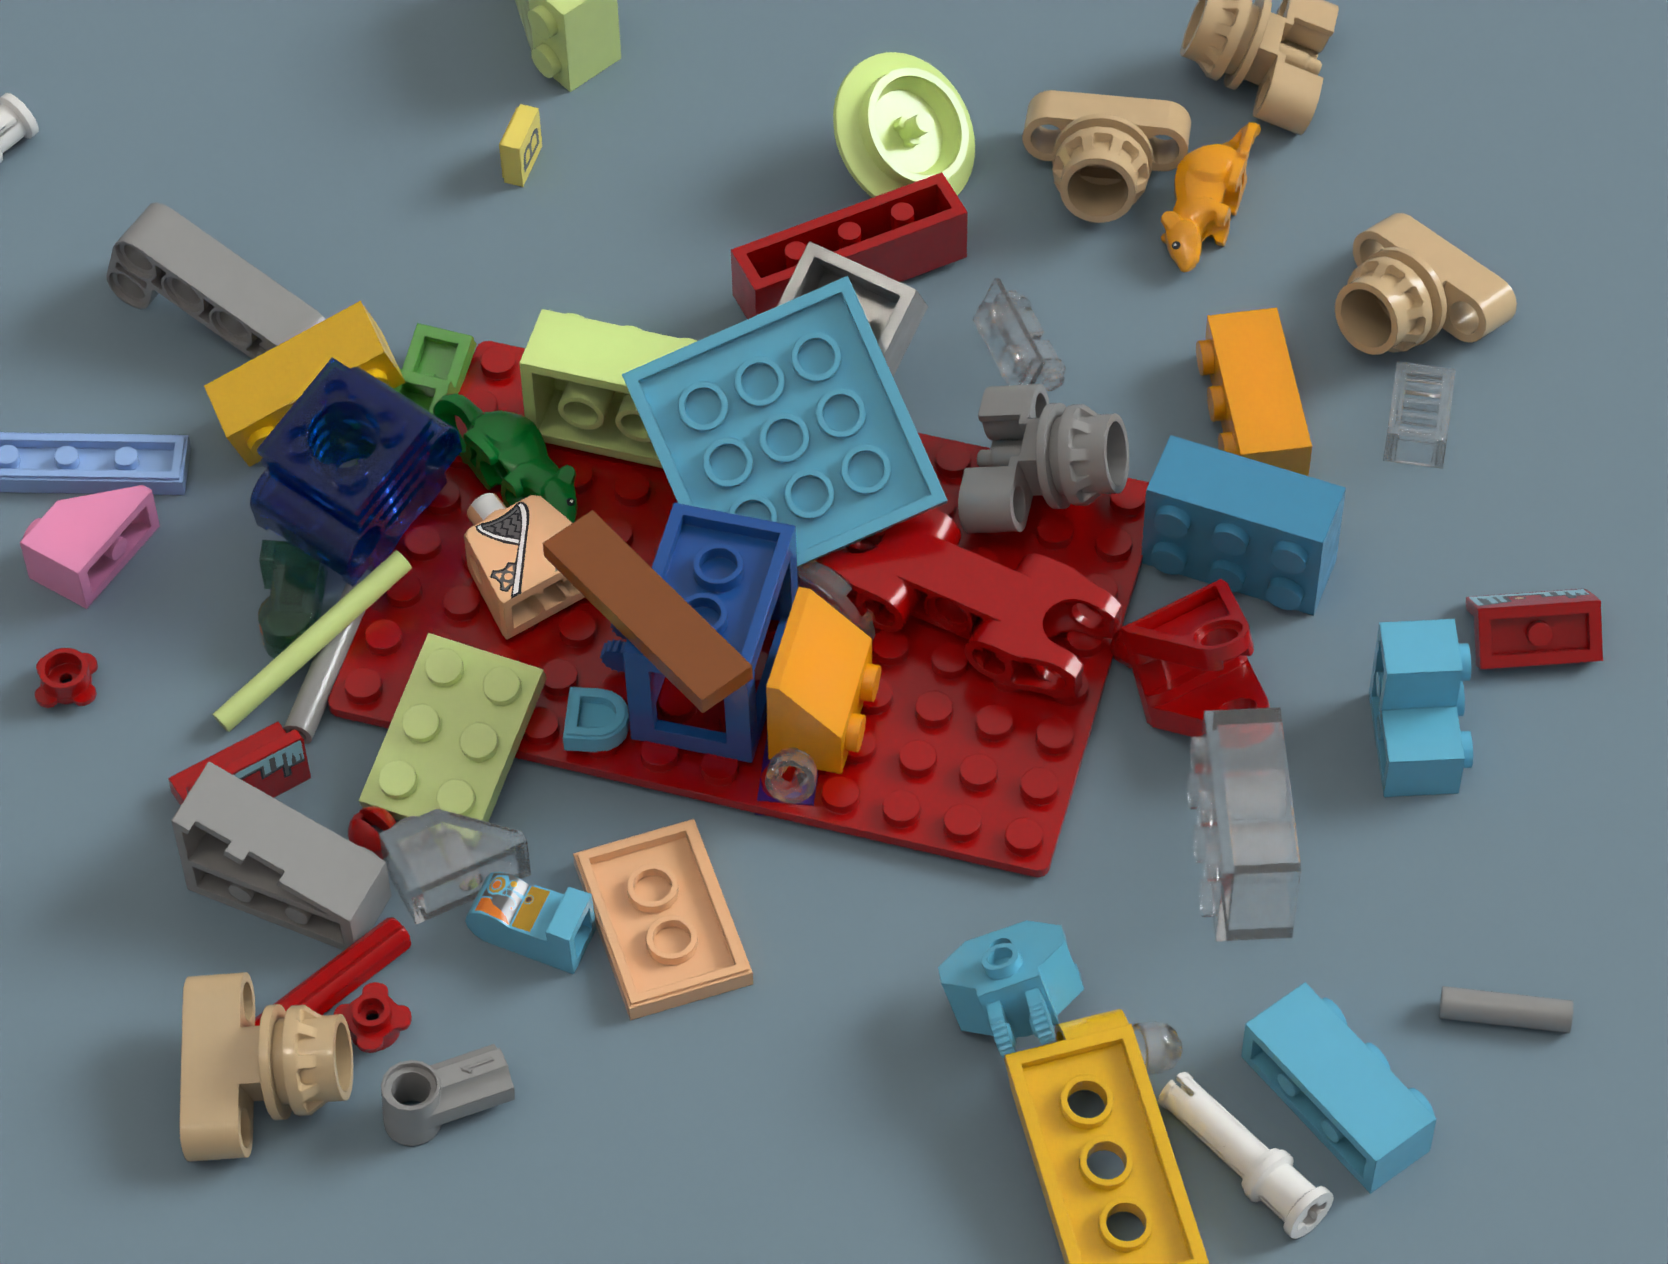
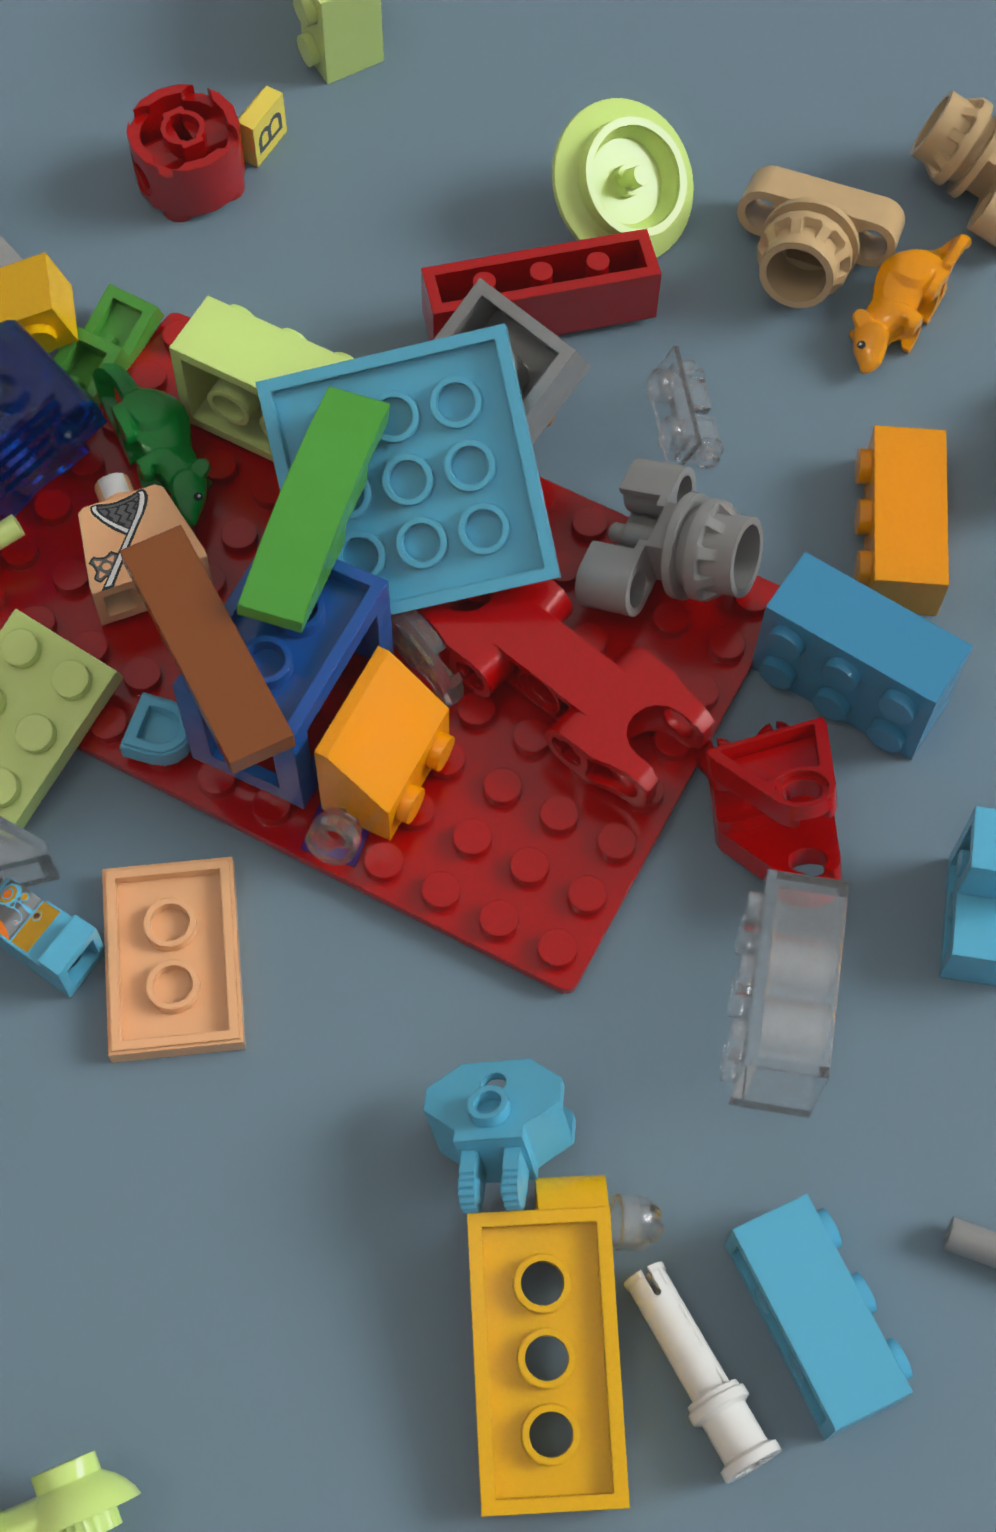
camera: 10 degrees right, 10 degrees up
none -> red brick [126,84,246,222]
none -> bright green slope [237,386,390,633]

